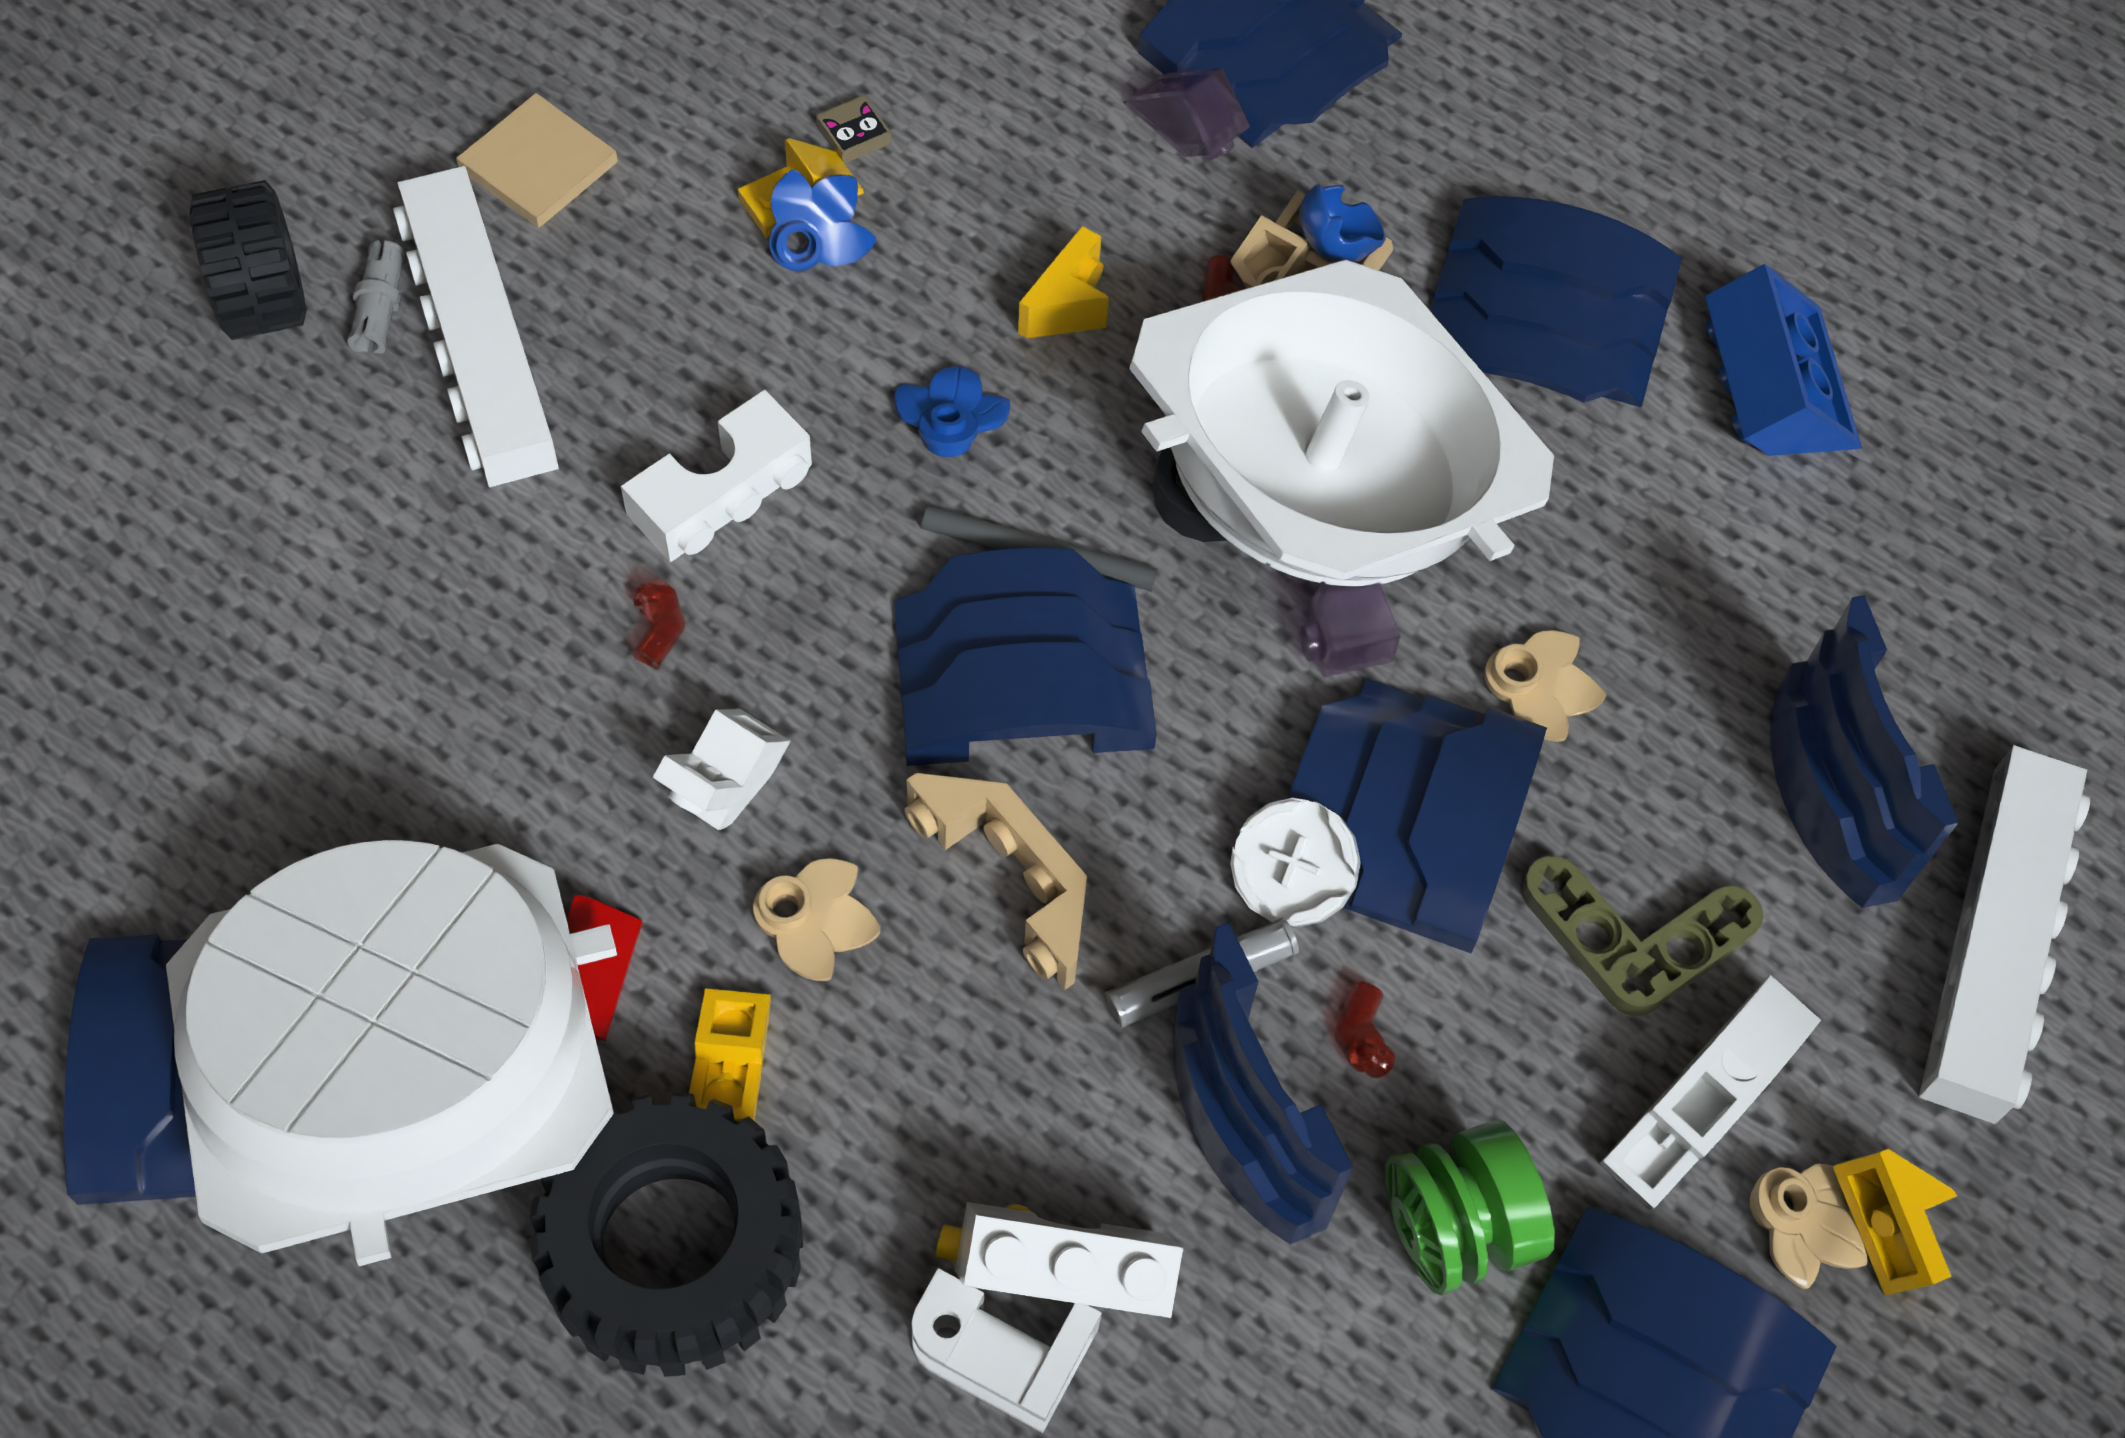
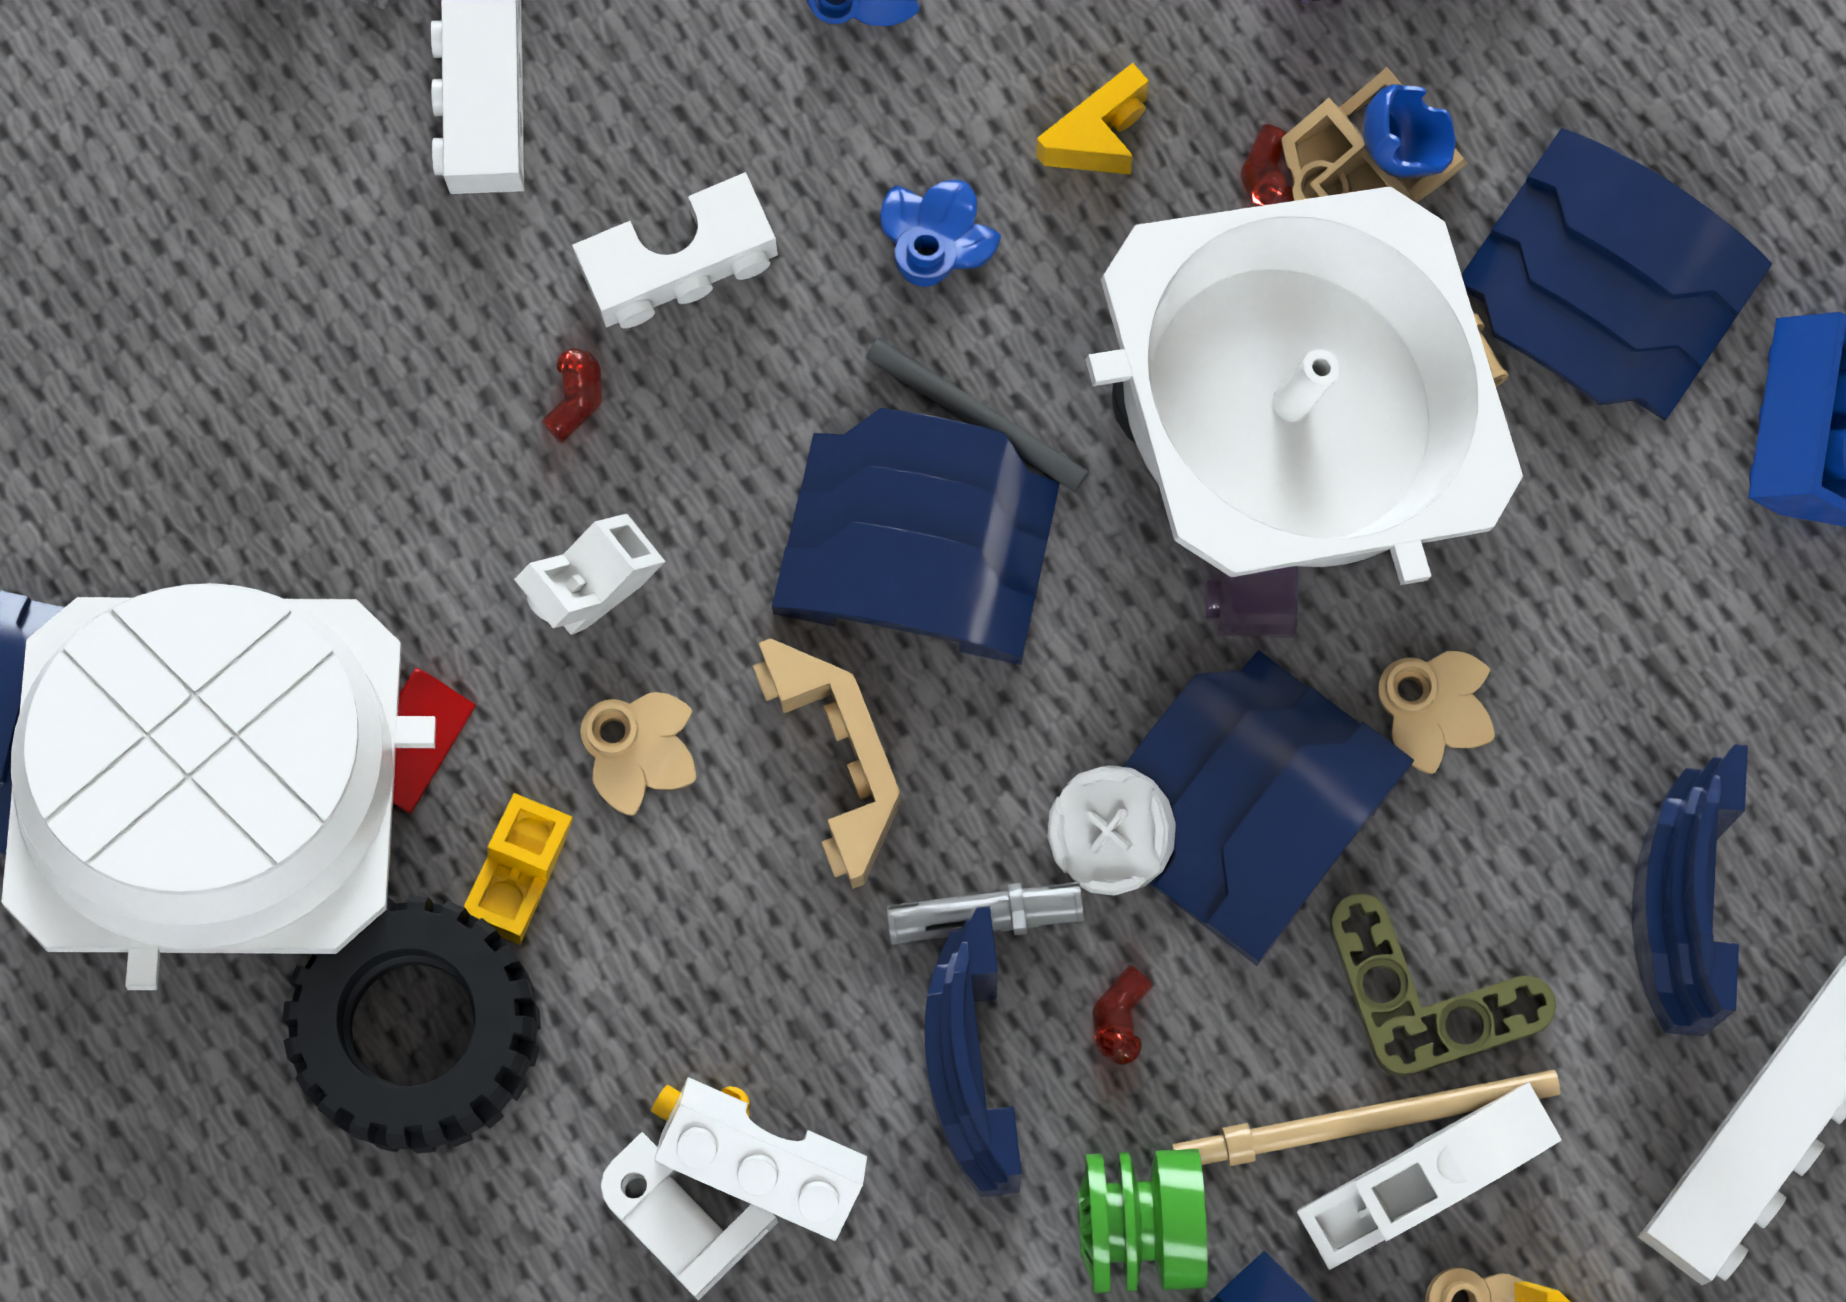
camera: 25 degrees right, 15 degrees up
none -> tan bar [1172,1070,1560,1166]

